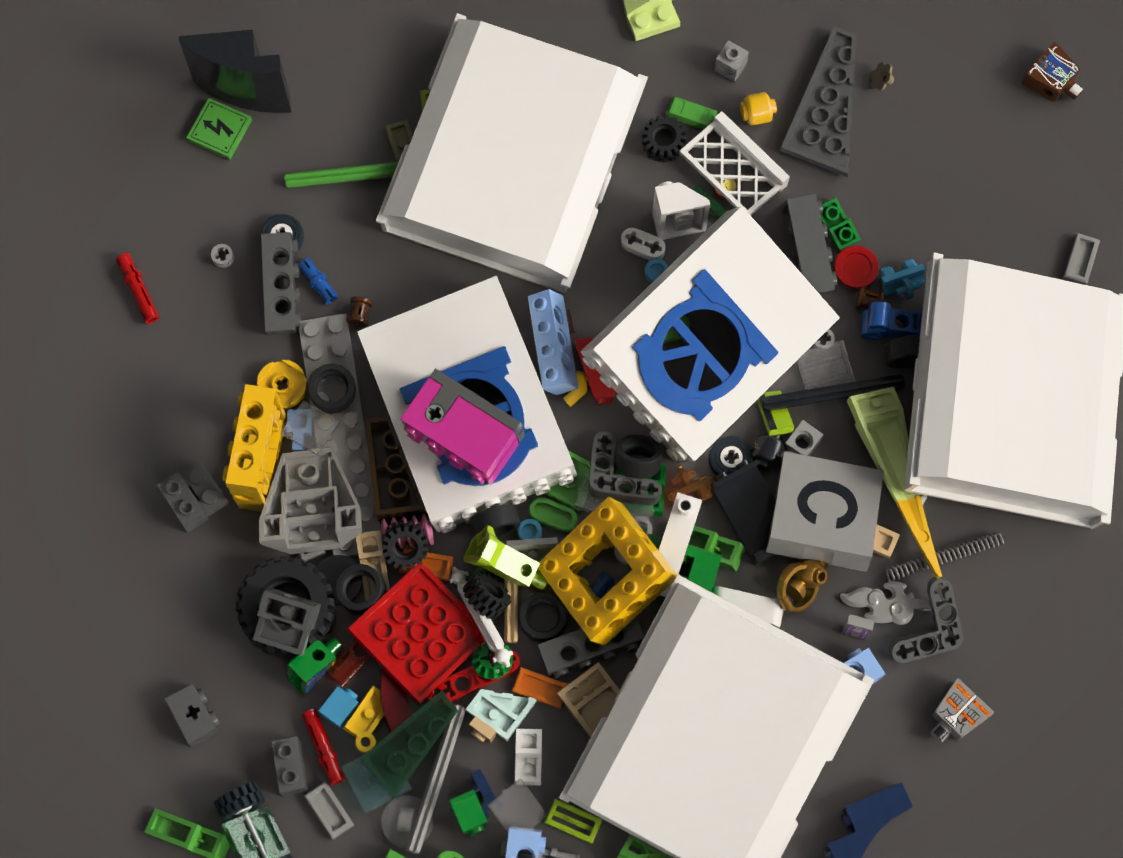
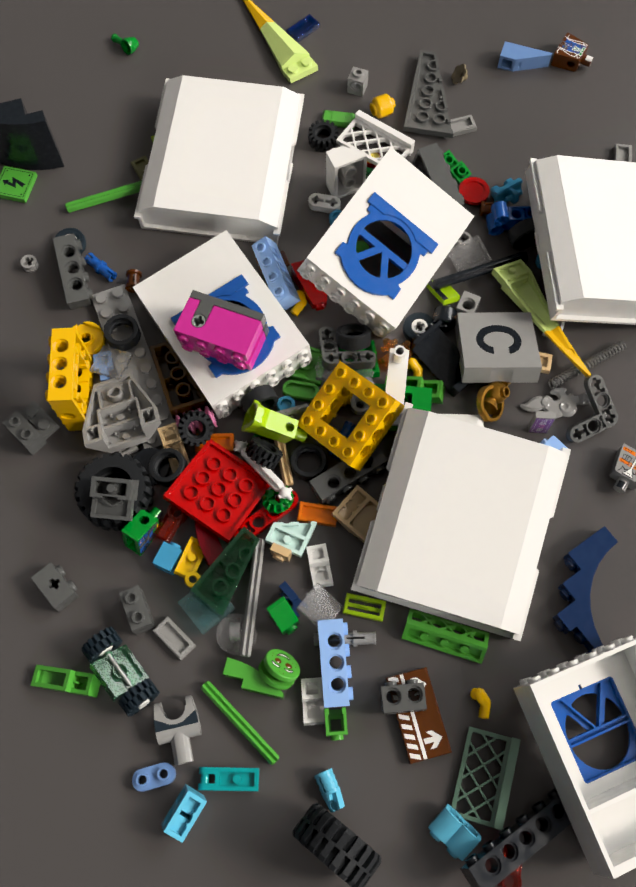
camera: 10 degrees left, 5 degrees down
red pin [301,708,345,786] -> none
none -> yellow arm [408,358,423,377]
none -> light grey tile [444,115,477,139]
none -> medium blue slope [497,41,552,72]

